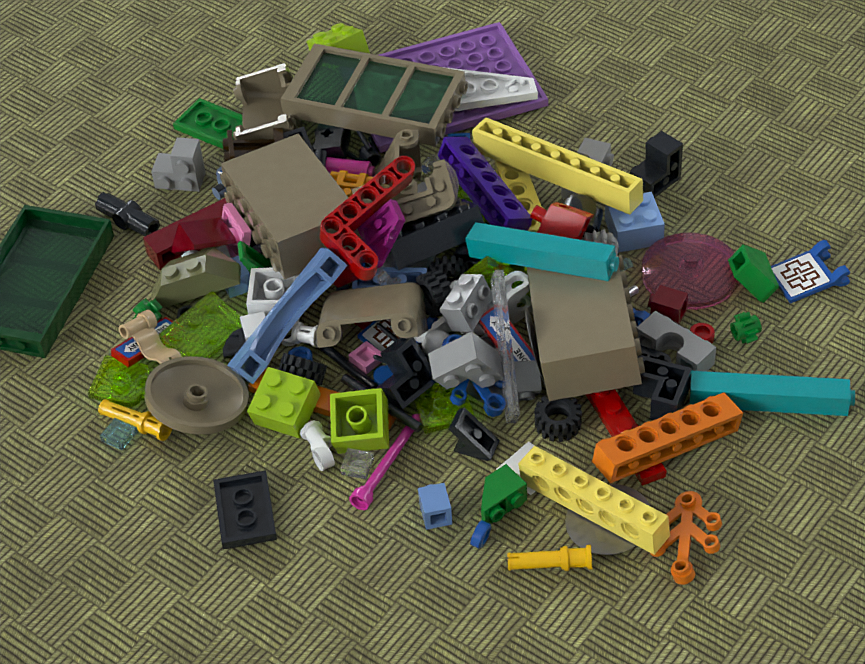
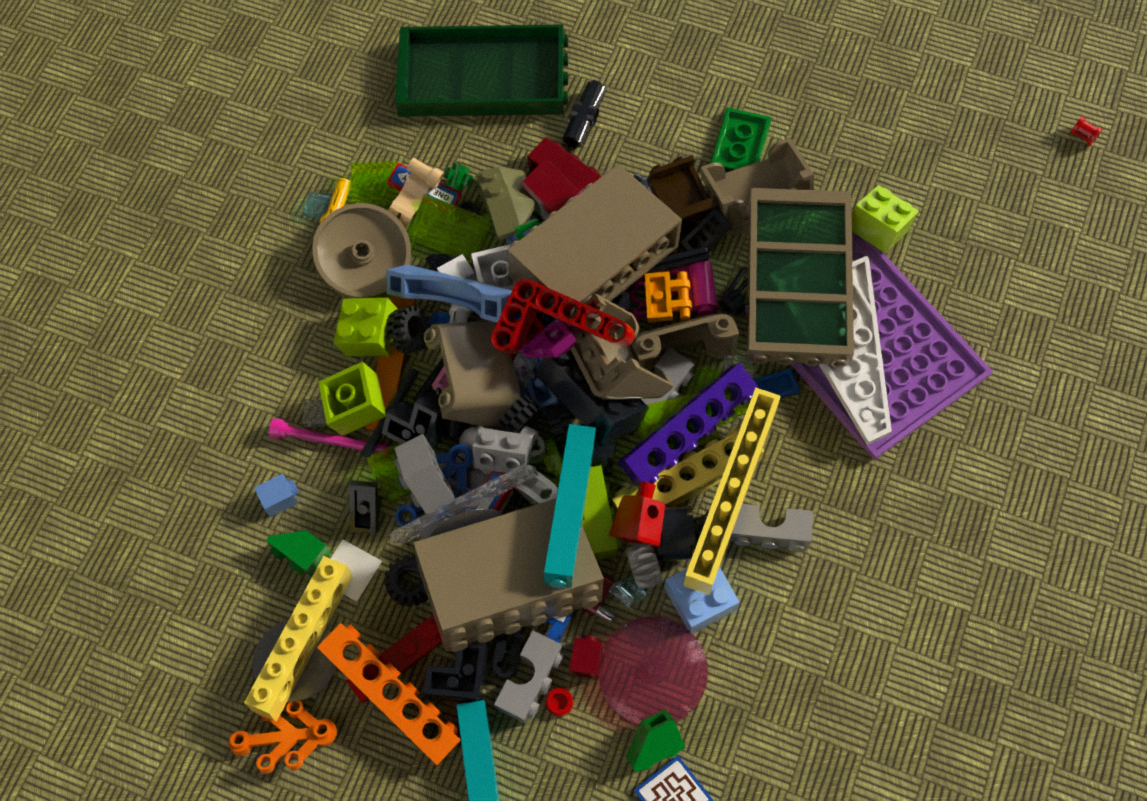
camera: 75 degrees right, 20 degrees up
light grey brick [151,138,206,192] -> none
black plate [213,470,277,550] -> none
white connector [300,420,335,471] -> none
black brick [312,123,351,159] -> none
blue tile [470,520,492,549] -> none
yellow pin [507,544,592,571] -> none
black brick [629,131,683,198] -> none
green gear [730,312,762,344] -> none

